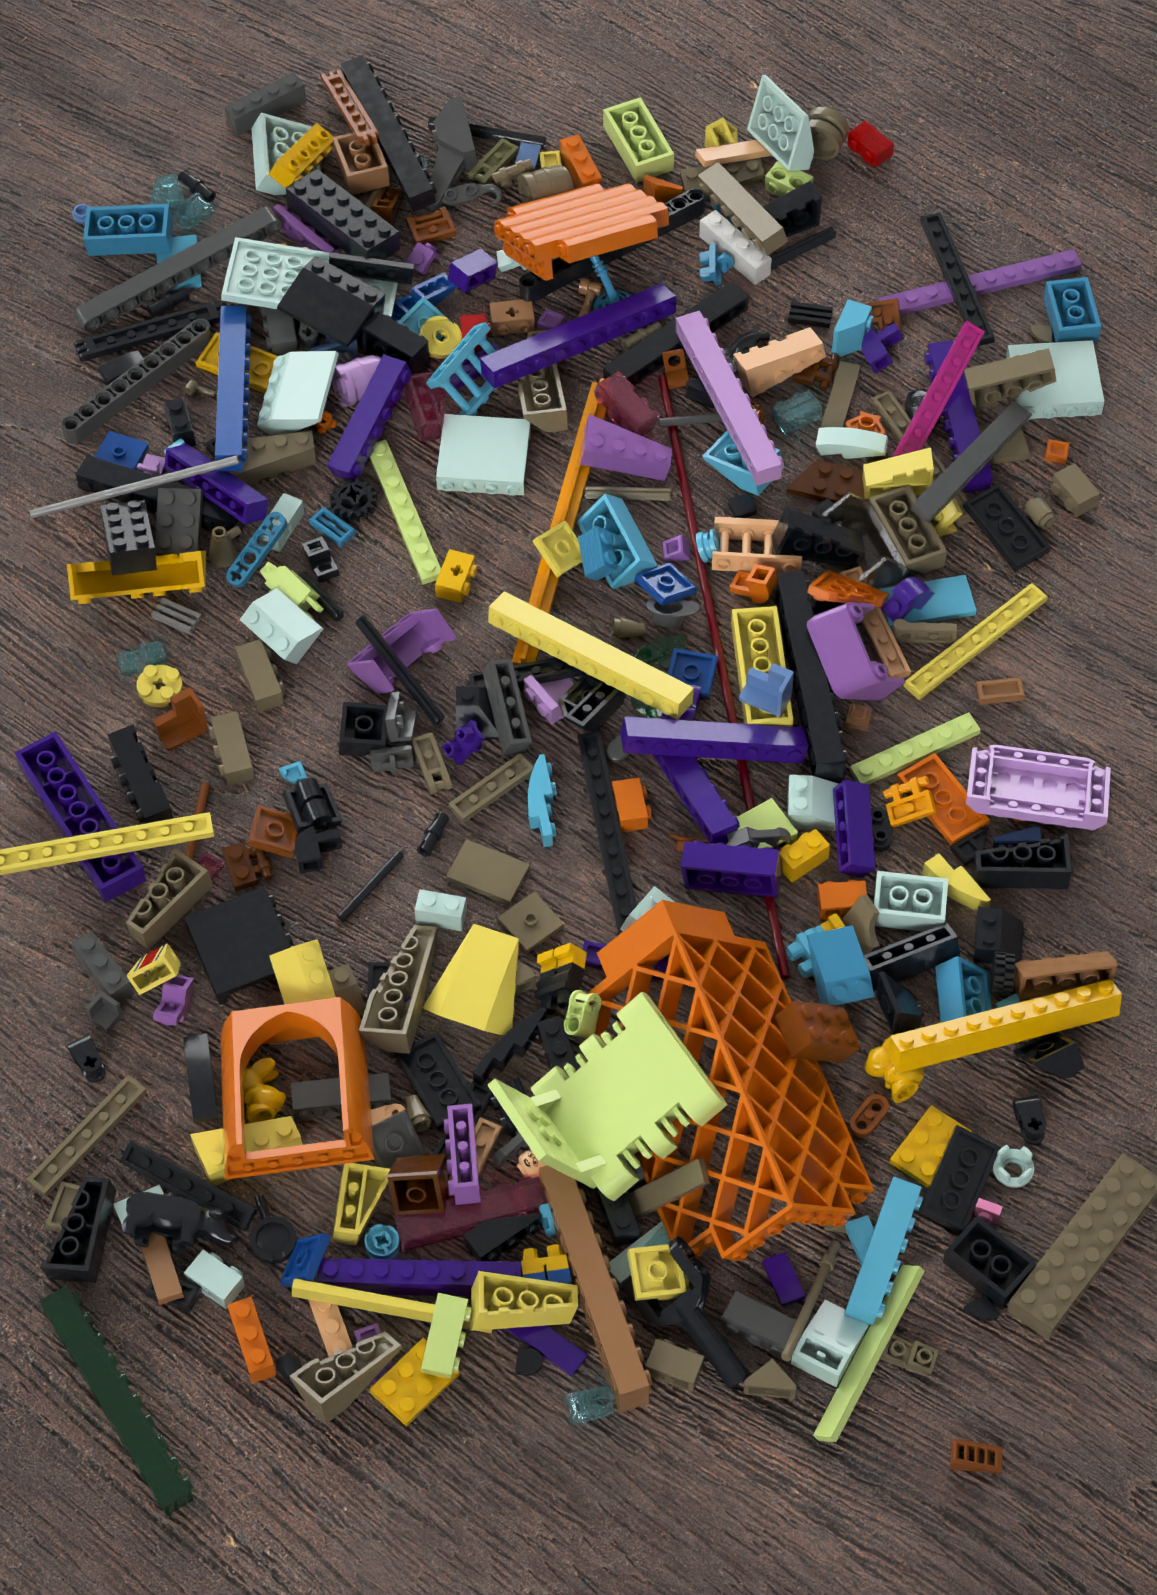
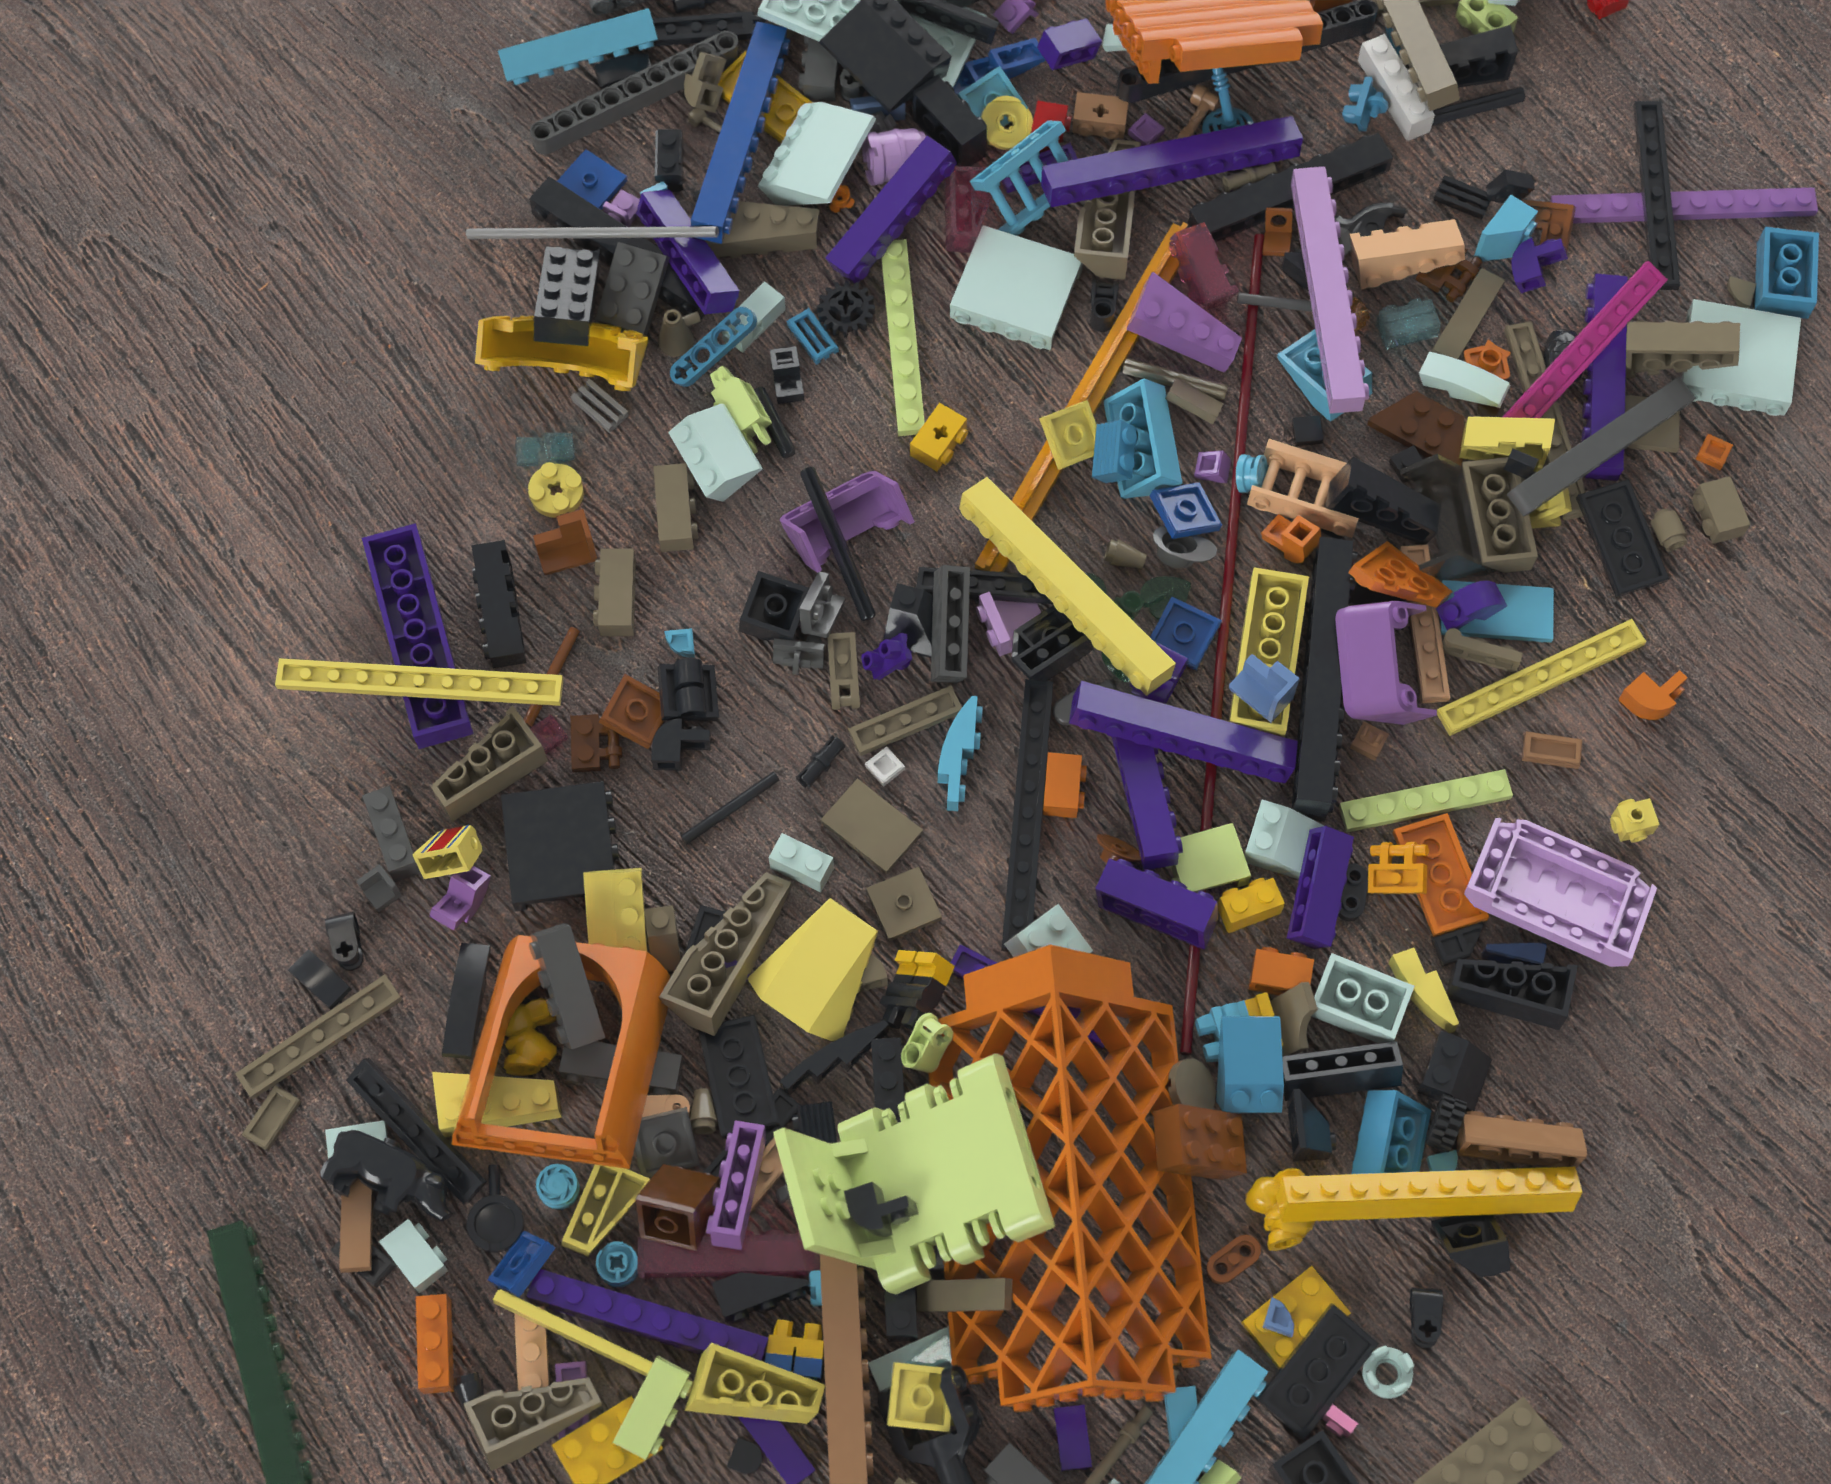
camera: 15 degrees right, 10 degrees up
black wedge [40,1176,116,1283] -> none
dark grey piece [727,827,792,848] -> none
none -> black slope [288,949,352,1010]
none -> medium azure brick [498,8,658,85]
none -> dark grey brick [529,923,605,1050]
none -> medium azure wheel [536,1164,580,1210]
none -> dark tan brick [684,51,726,113]
none -> black brick [844,1182,919,1236]
none -> white tile [865,746,905,787]
none -> black piece [1090,279,1119,332]
none -> dark tan tile [1165,378,1223,424]
none -> dark tan tile [1168,1059,1216,1109]
none -> medium blue tile [1262,1297,1294,1338]
none -> black piece [1486,169,1535,203]
none -> black tile [1503,449,1539,479]
none -> light yellow brick [1610,798,1660,843]
none -> orange brick [1618,670,1688,720]

